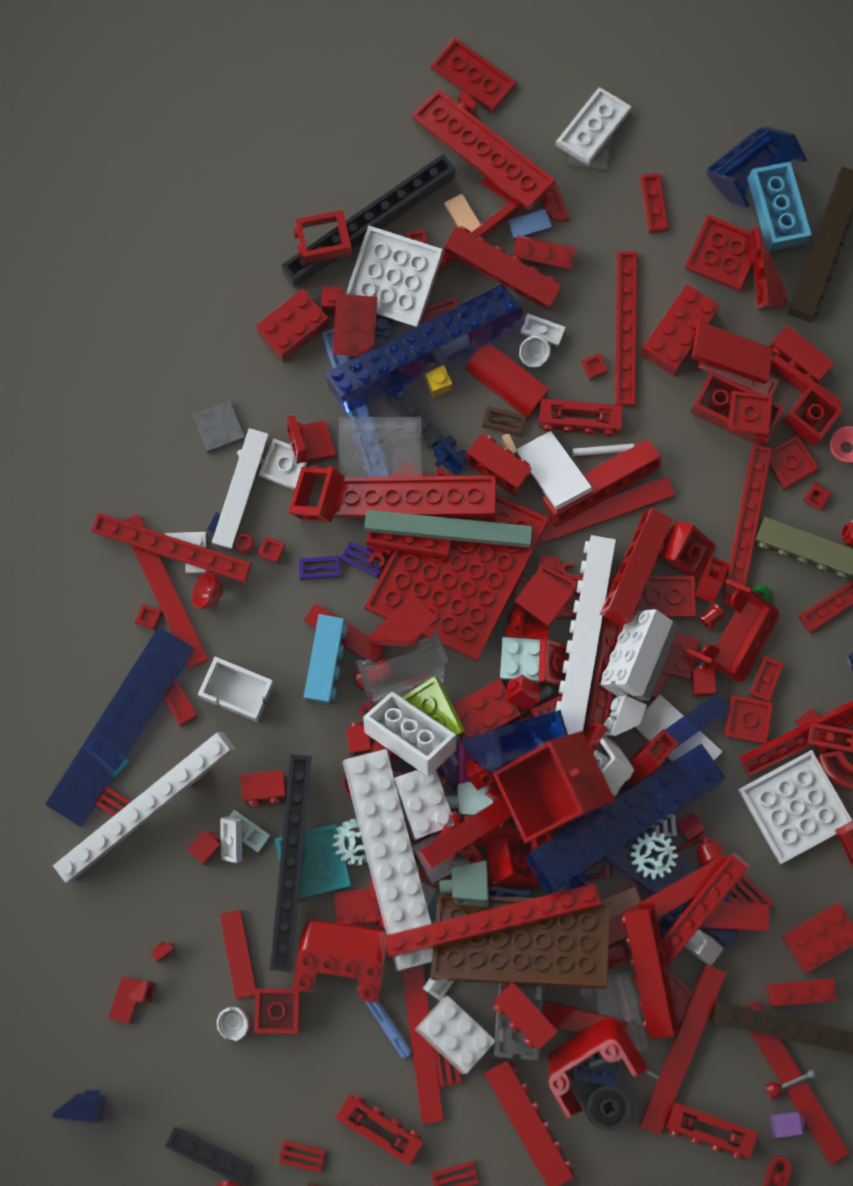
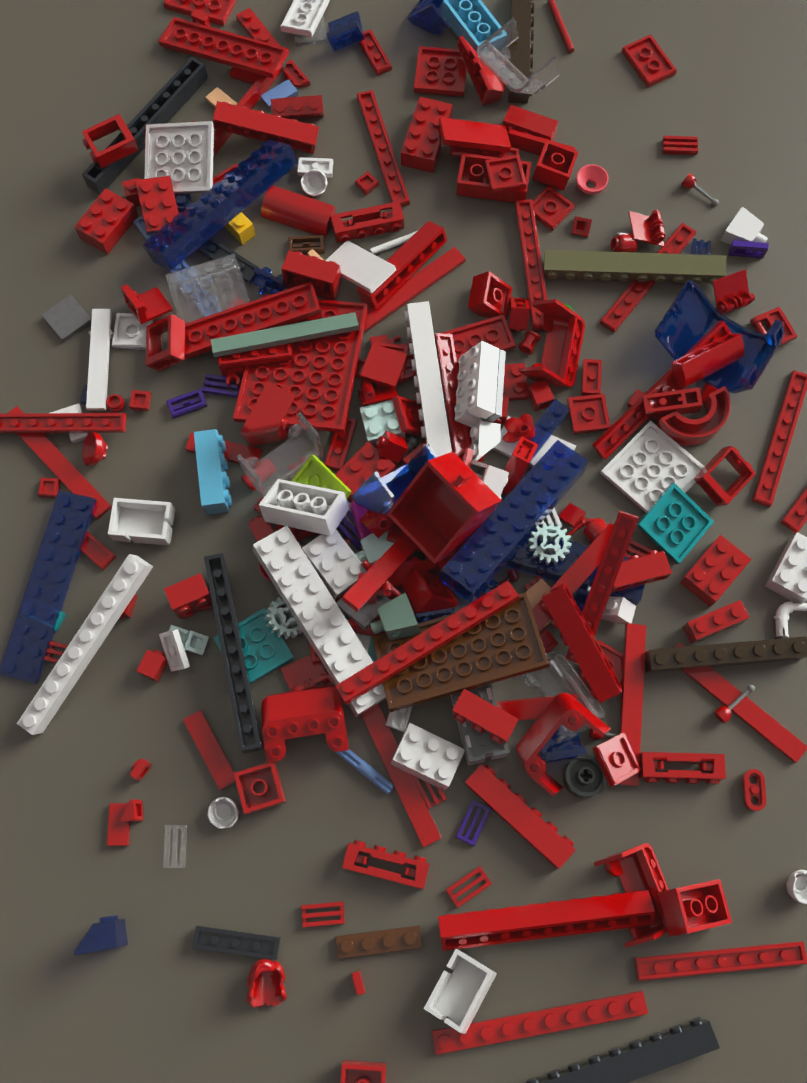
camera: 15 degrees left, 5 degrees down
red brick [600,507,673,627] -> none
medium lavender brick [770,1111,805,1138] -> none
none -> clear tile [163,825,187,868]
none -> red plate [236,7,280,46]
none -> red tile [324,418,357,471]
none -> clear blue bracket [326,11,365,51]
none -> dark purple tile [455,799,491,847]
none -> clear windscreen [477,18,560,94]
none -> red plate [502,413,535,443]
none -> tile [592,732,641,787]
none -> teal plate [636,483,714,564]

